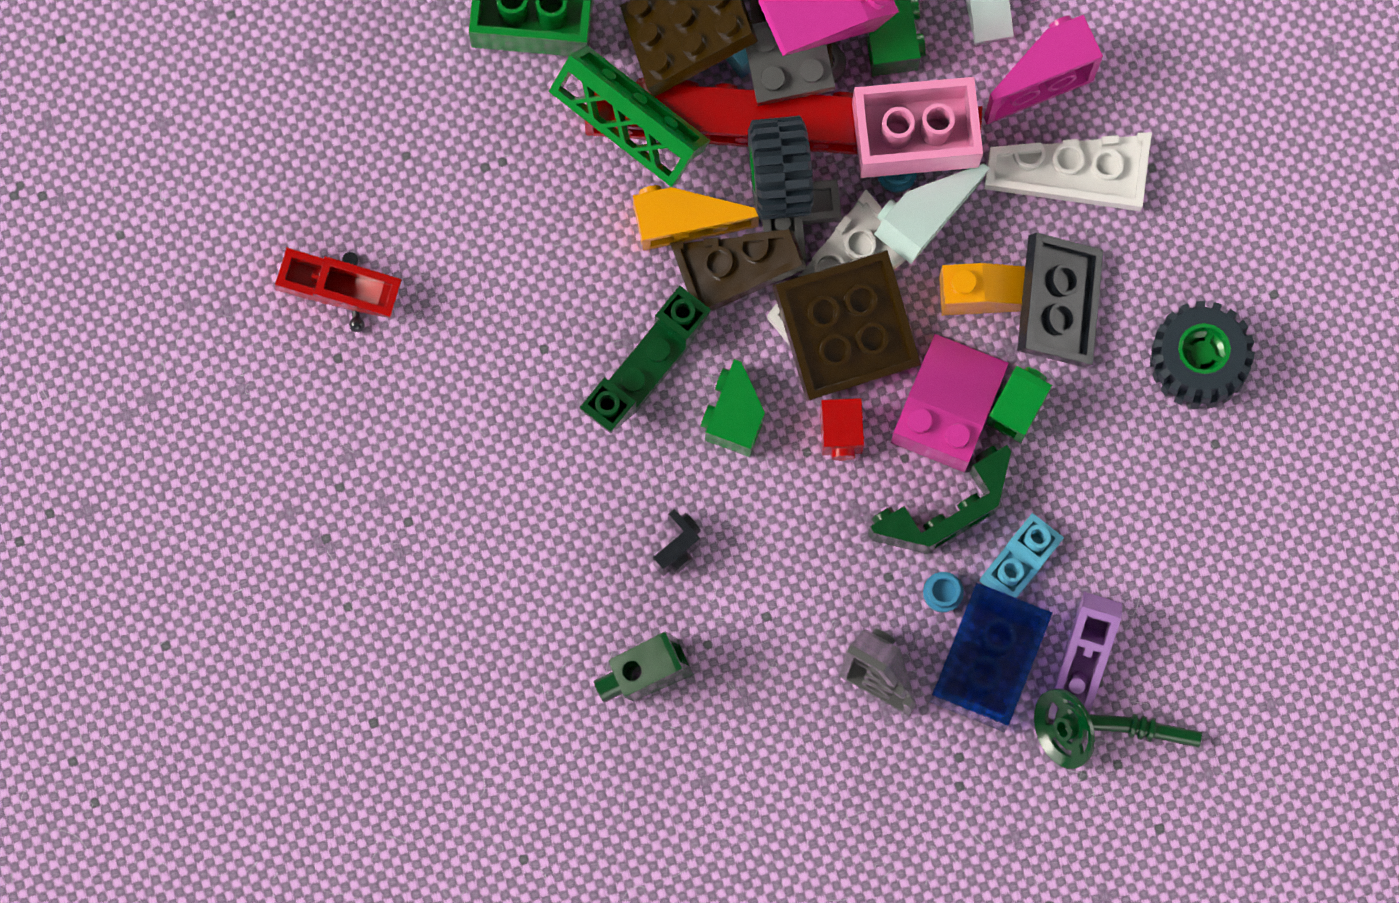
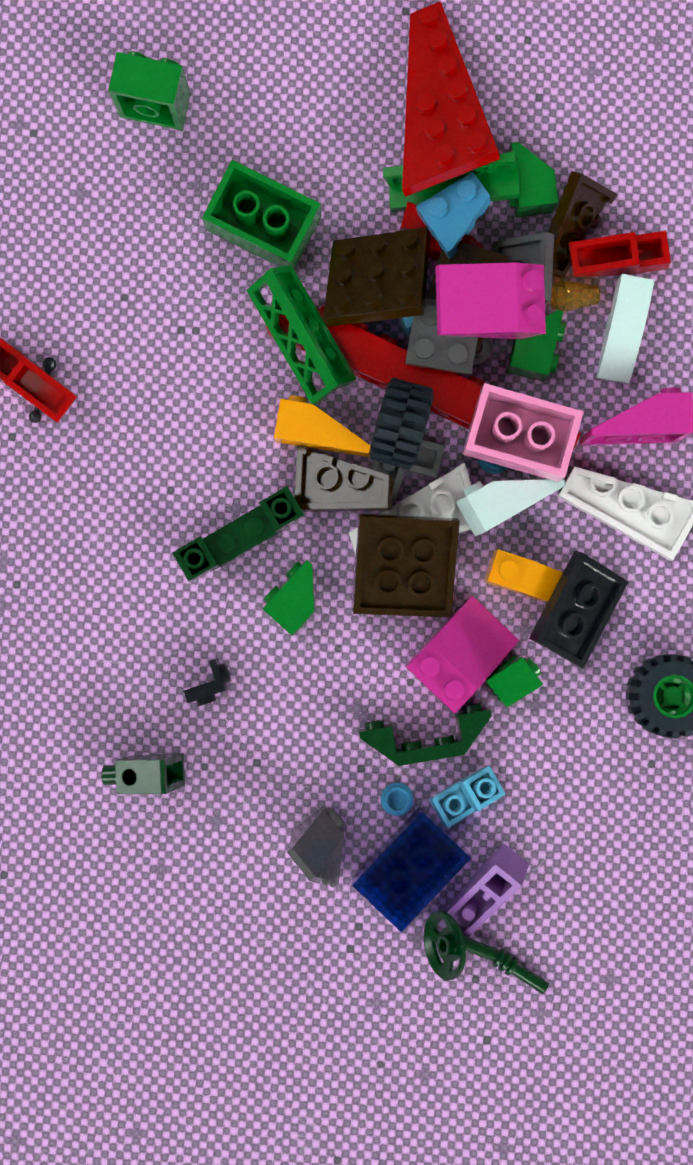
camera: 25 degrees right, 10 degrees up
red brick [820,398,864,461] -> none

